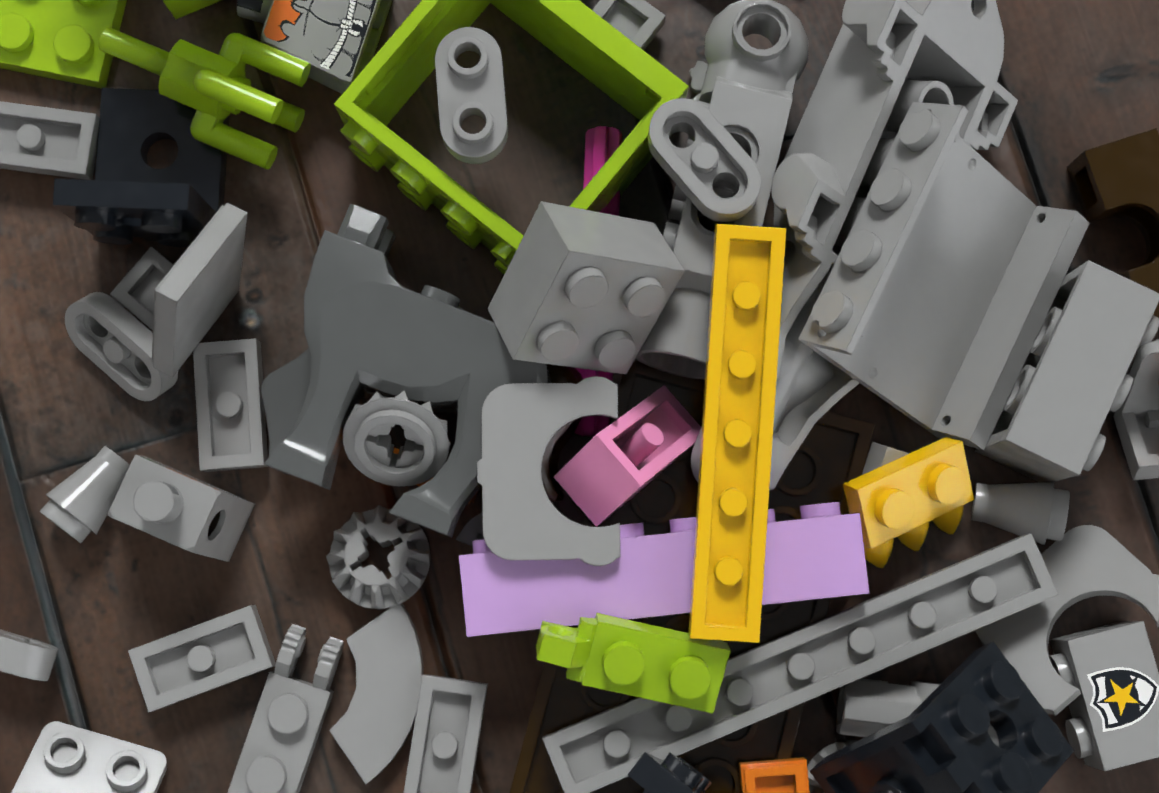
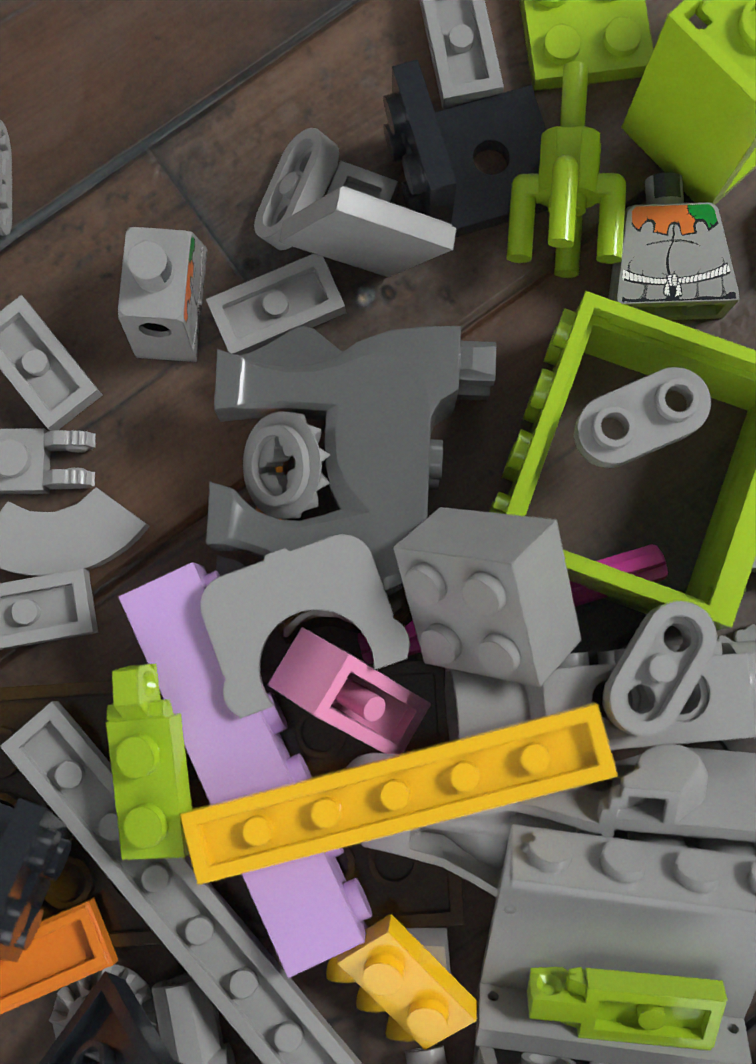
camera: 75 degrees right, 0 degrees up
light grey cone [40,446,130,543] -> none
light grey gear [326,505,431,609] -> none
none -> lime hinge [527,967,727,1050]

